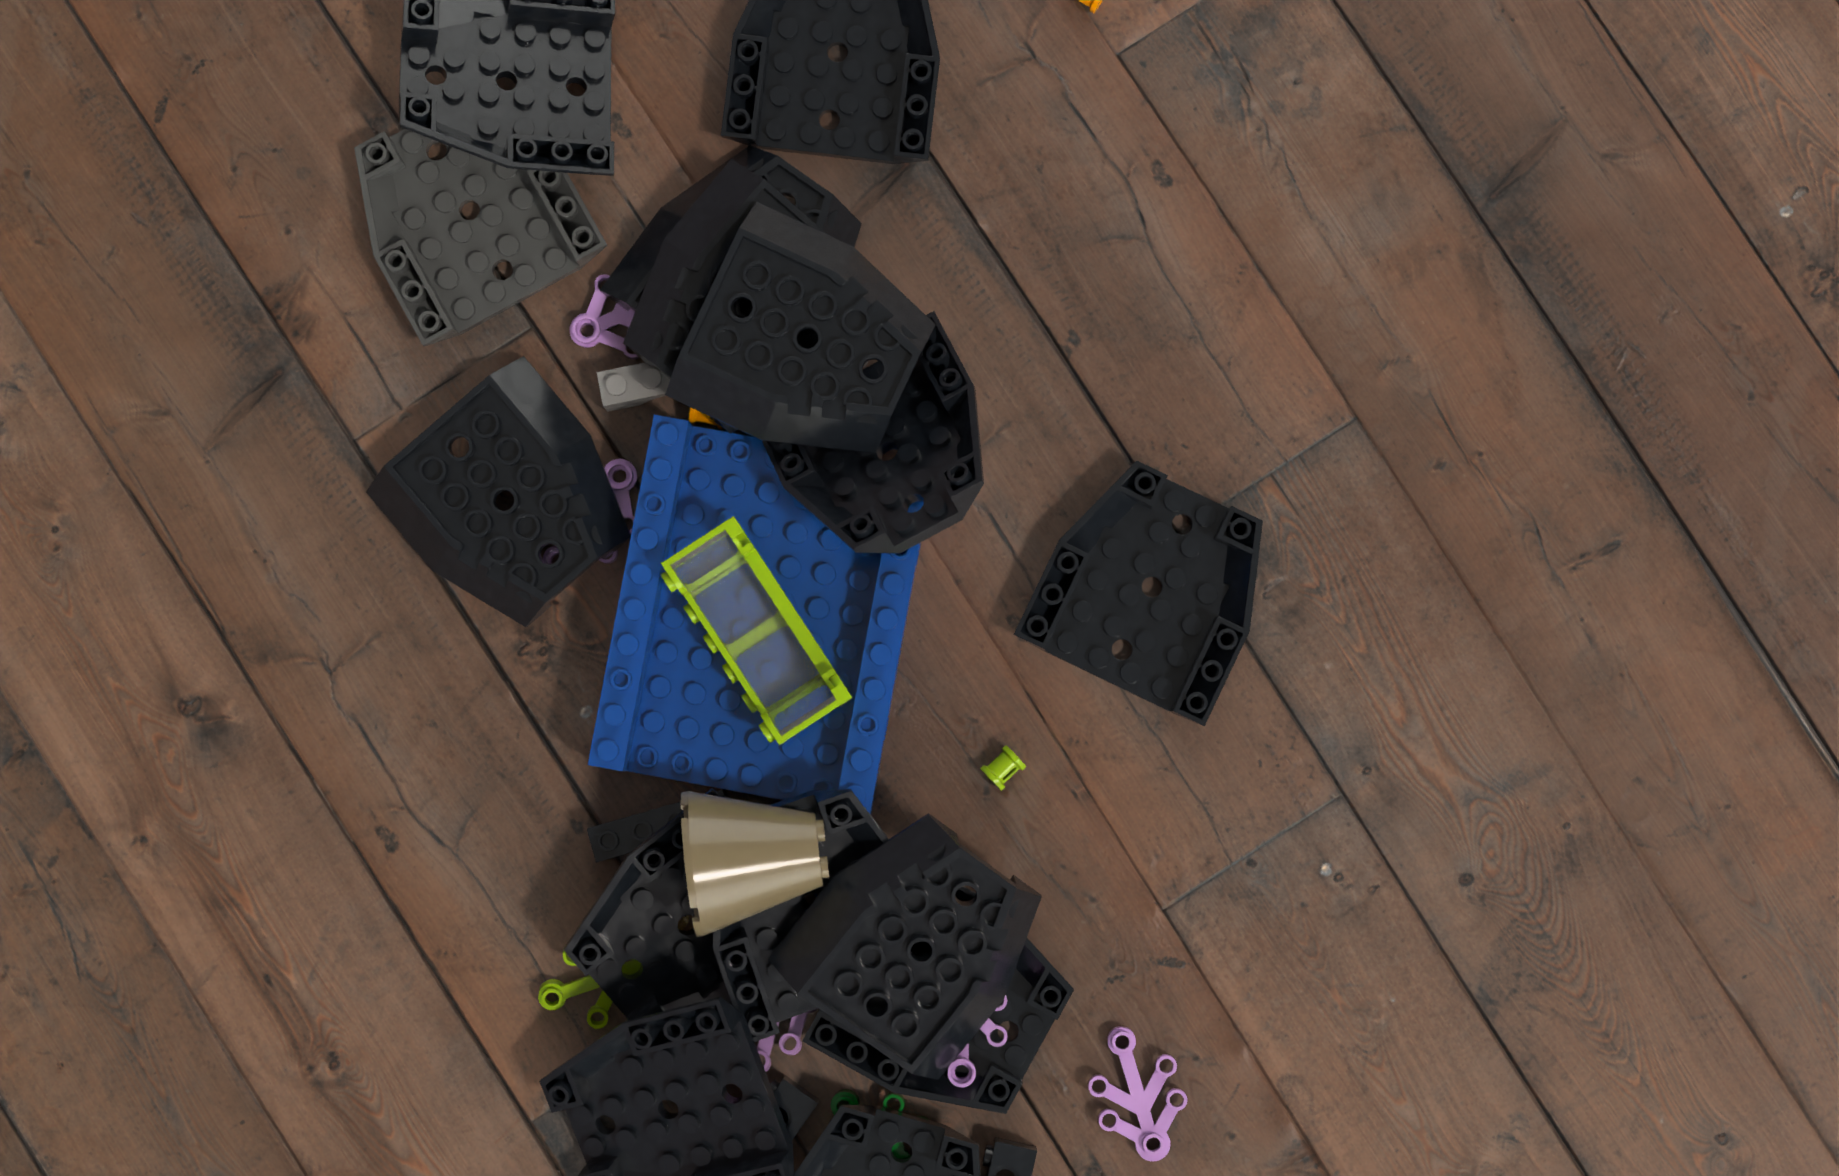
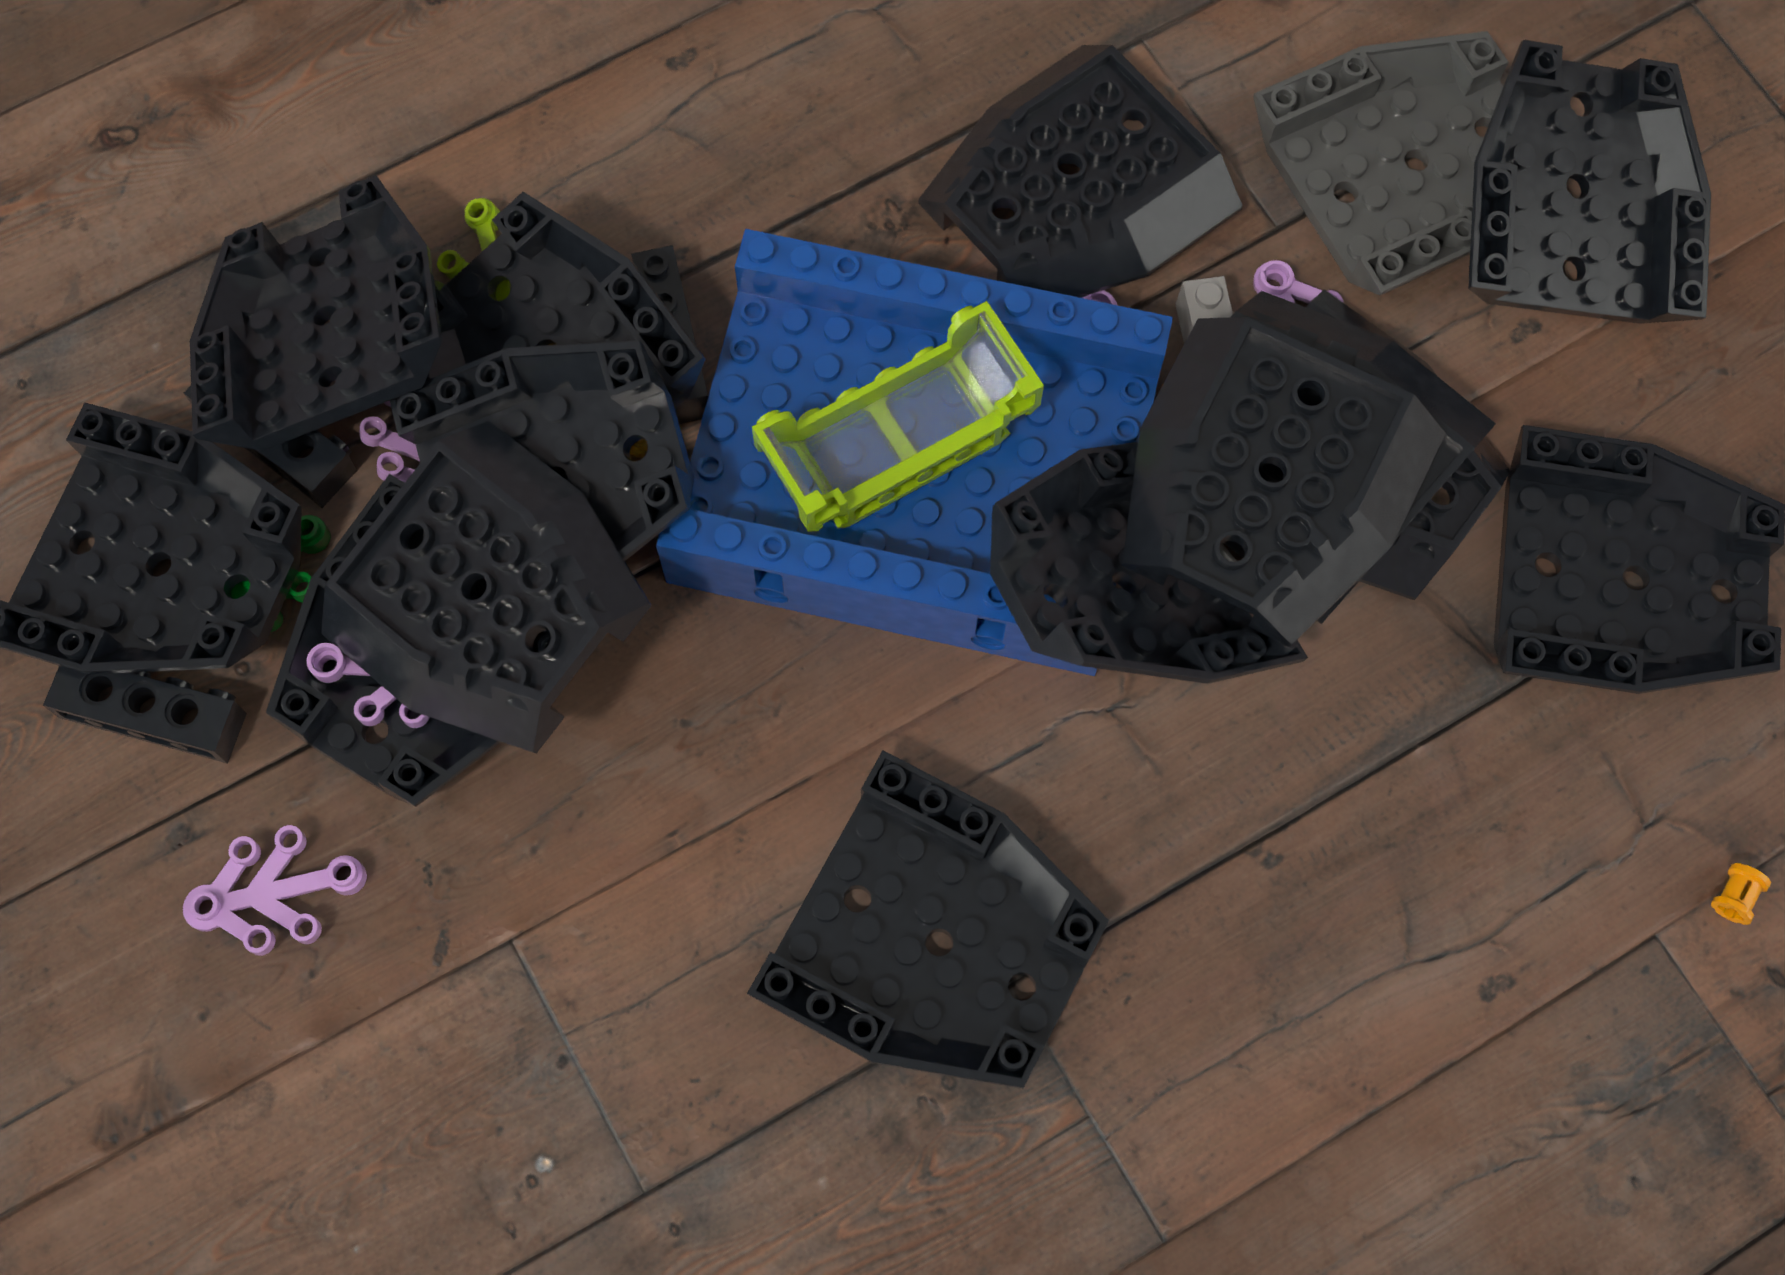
camera: 90 degrees right, 15 degrees down
dark tan cone [680,791,829,937] -> none
lime bush [980,745,1026,791] -> none

